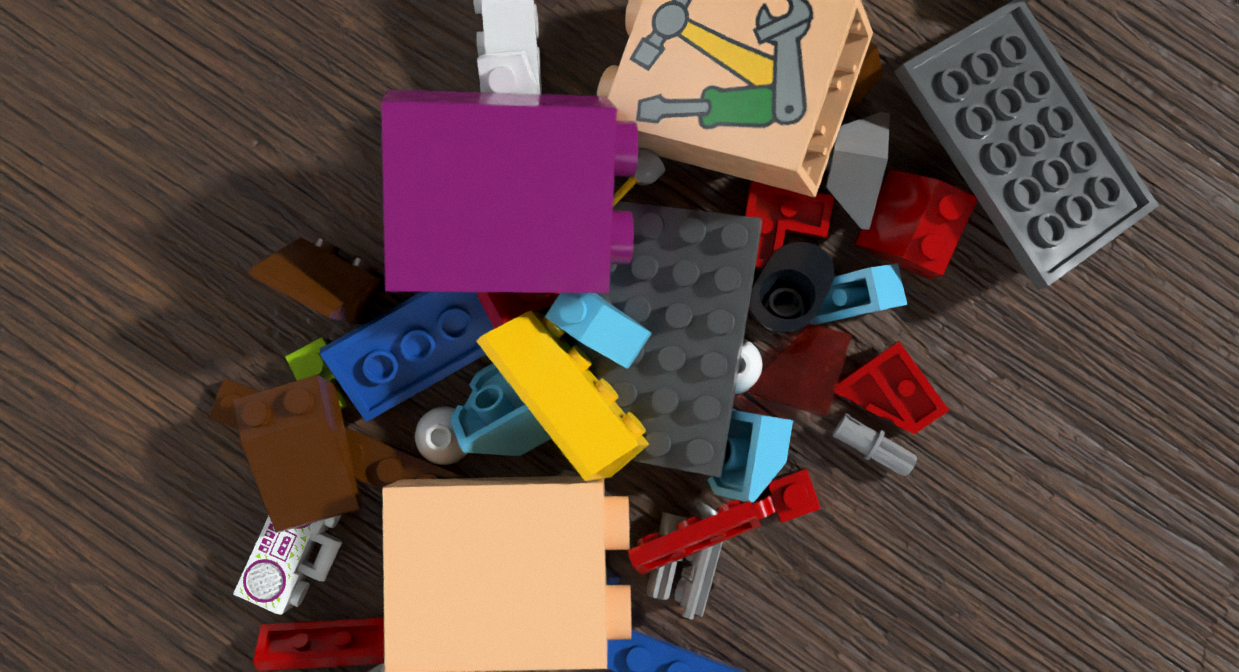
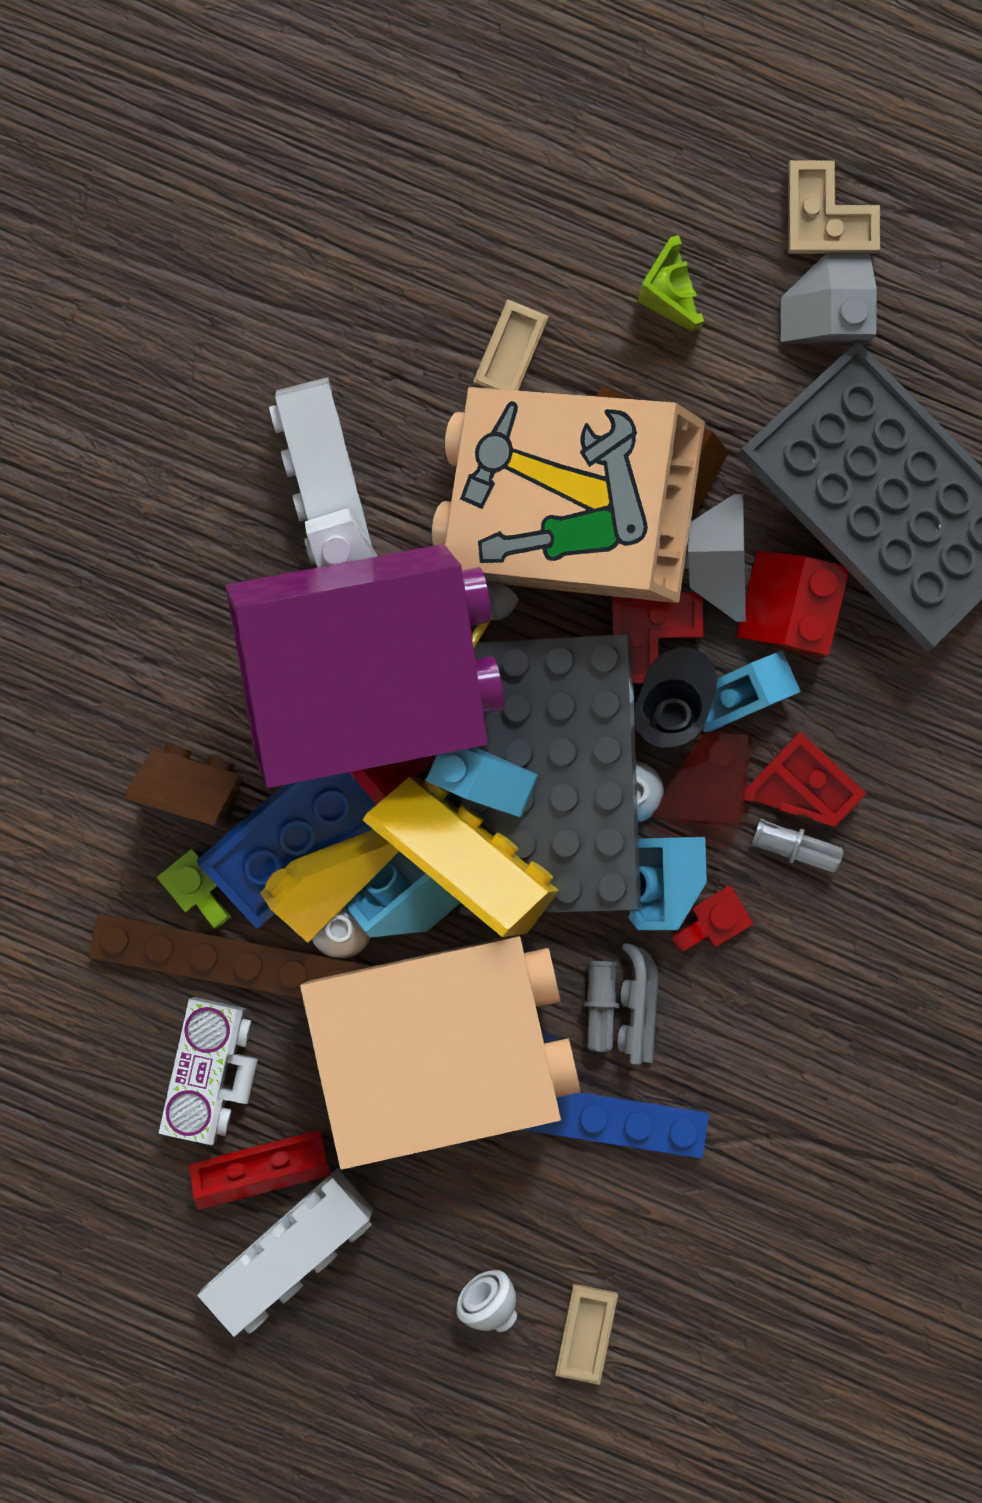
camera: 15 degrees left, 0 degrees up
reddish brown slope [233,375,362,533] -> none
red plate [627,500,761,575] -> none
none -> yellow slope [260,829,399,943]

